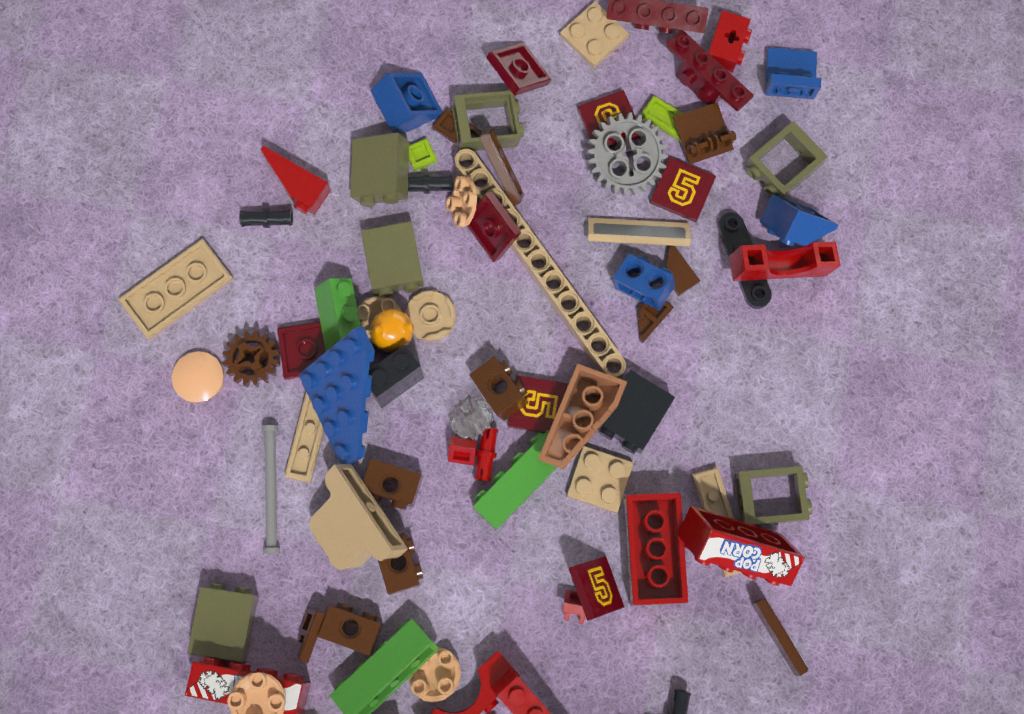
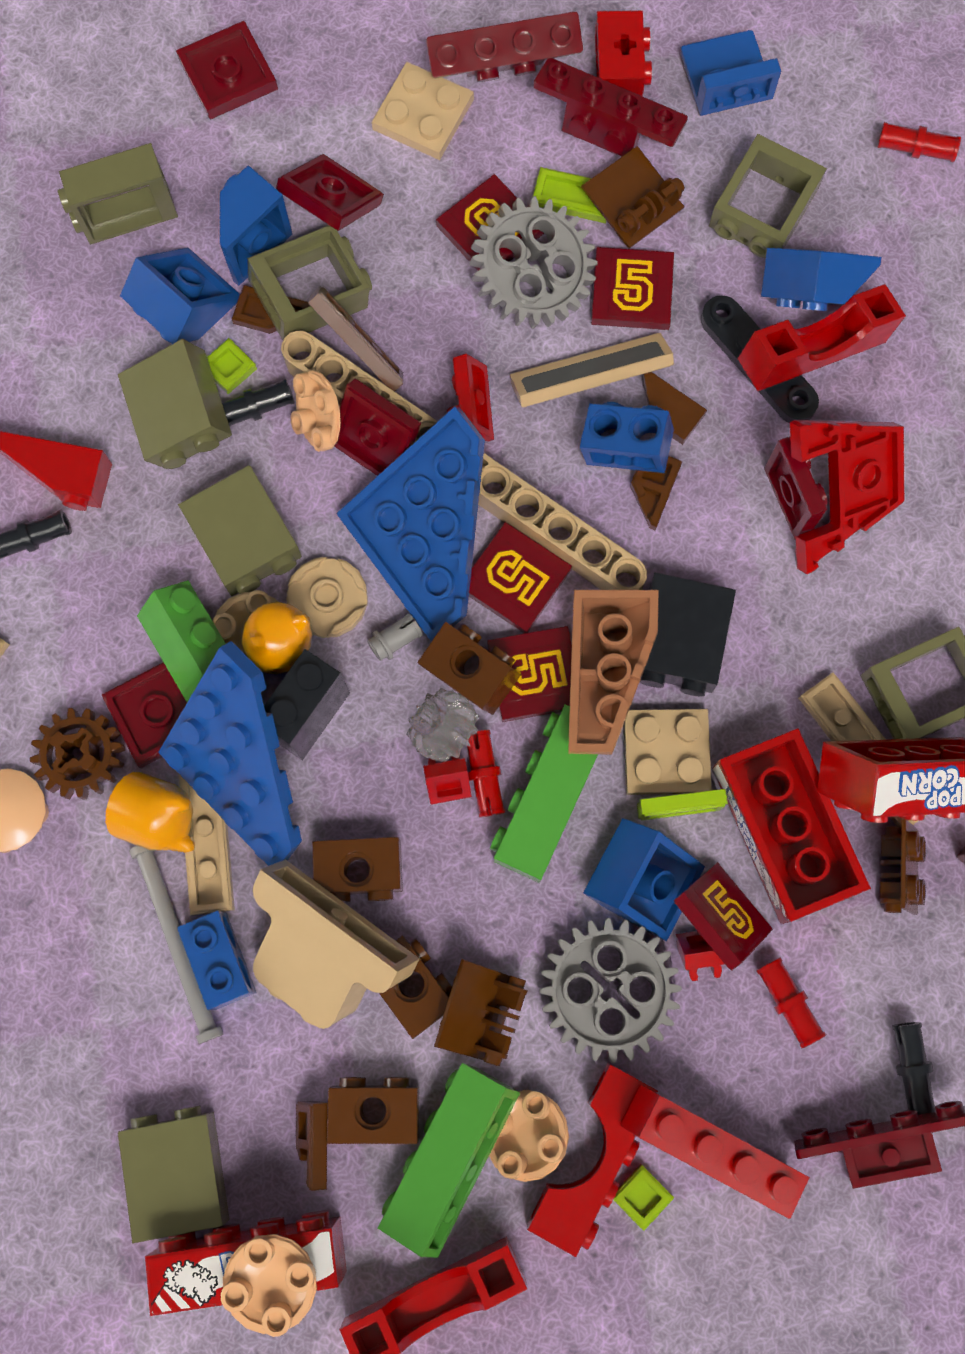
camera: 15 degrees left, 0 degrees up
none -> olive window [57,143,178,245]
none -> light orange piece [105,772,195,853]
none -> blue brick [177,910,257,1010]
none -> blue slope [220,165,293,286]
none -> blue plate [336,407,485,641]
none -> light grey pin [367,613,423,661]
none -> reddish brown hinge [434,959,528,1067]
none -> red plate [447,353,494,442]
none -> dark red tile [469,522,572,634]
none -> light grey gear [539,918,682,1063]
none -> blue slope [583,818,705,942]
none -> lime tile [636,789,728,821]
none -> red pin [756,957,826,1049]
none -> dark red plate [764,436,828,540]
none -> red wing [790,420,905,574]
none -> red pin [878,122,961,163]
none -> reddish brown hinge [880,819,926,915]

